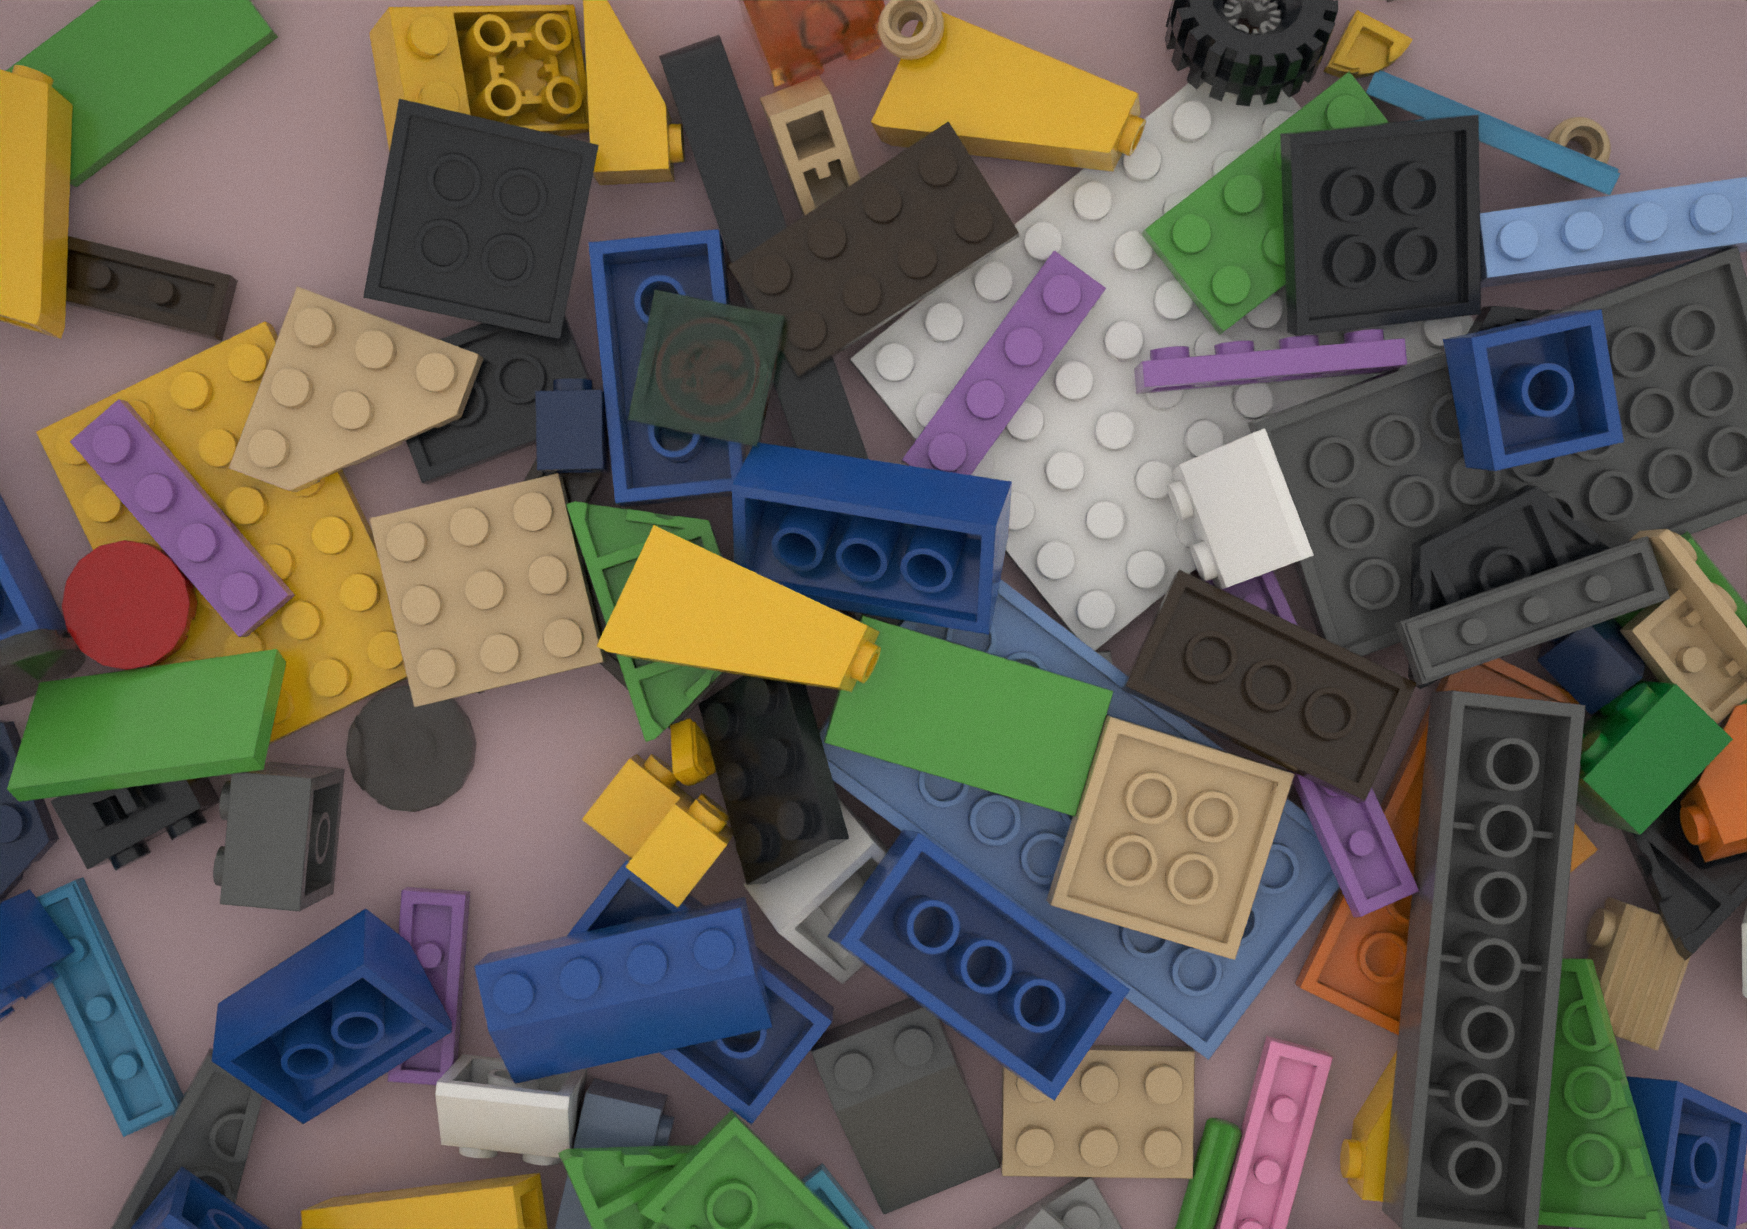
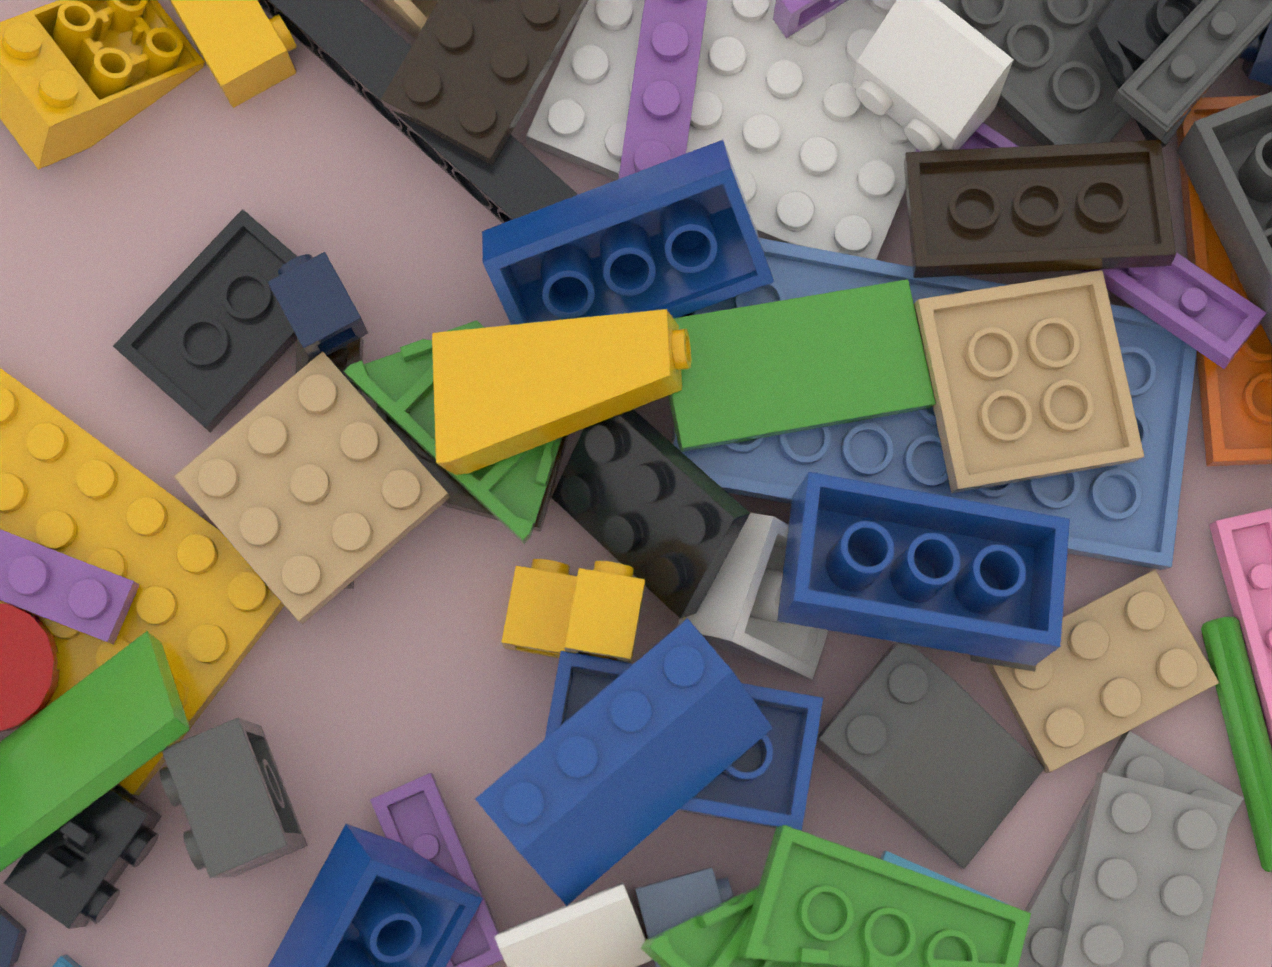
camera: 30 degrees left, 10 degrees down
tan plate [229,286,483,492] -> none
clear smoke tile [346,685,477,812] -> none
black plate [363,99,599,339] -> none
blue brick [588,229,746,507] -> none
clear green tile [628,290,786,448] -> none
yellow tile [670,718,716,786] -> none

